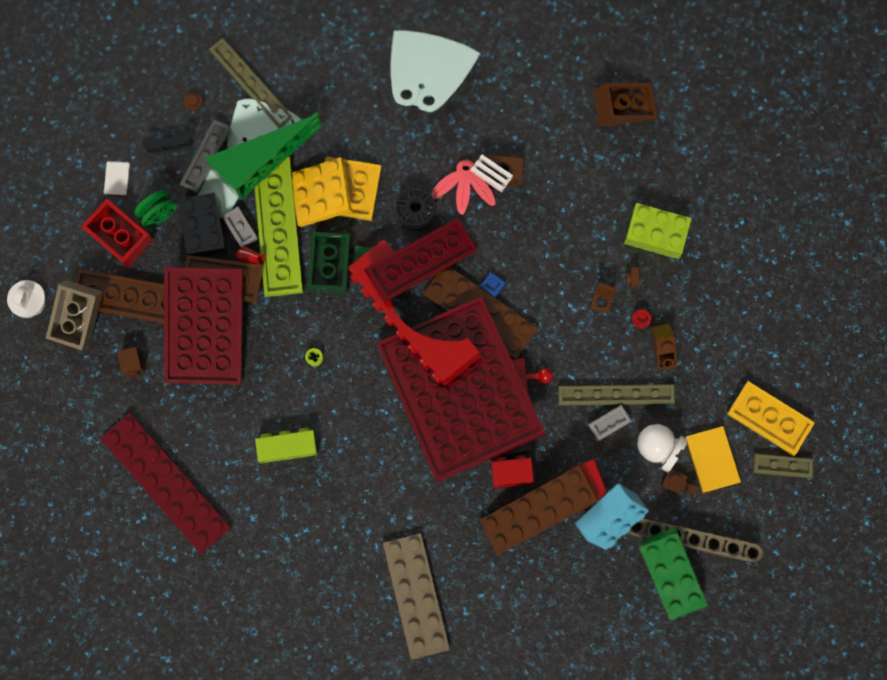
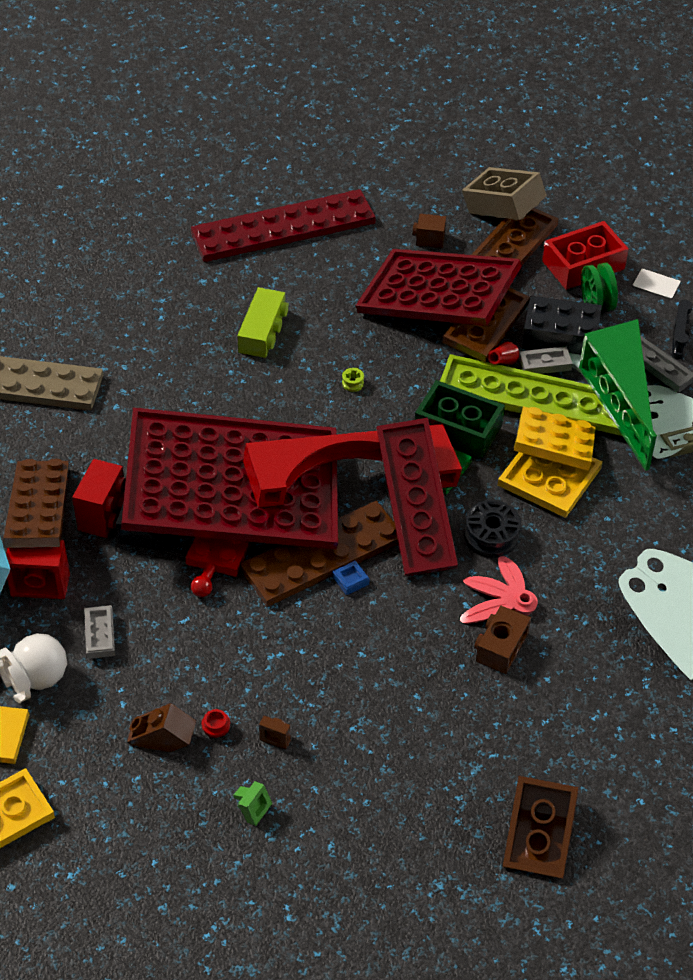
camera: 110 degrees right, 30 degrees down
white tile [7,280,47,318] -> none
white tile [471,155,513,192] -> none
olive tile [558,384,675,406] -> none
reddish brown bracket [590,283,617,314] -> none
lime brick [624,203,692,259] -> none
none -> bright green tile [233,782,272,826]

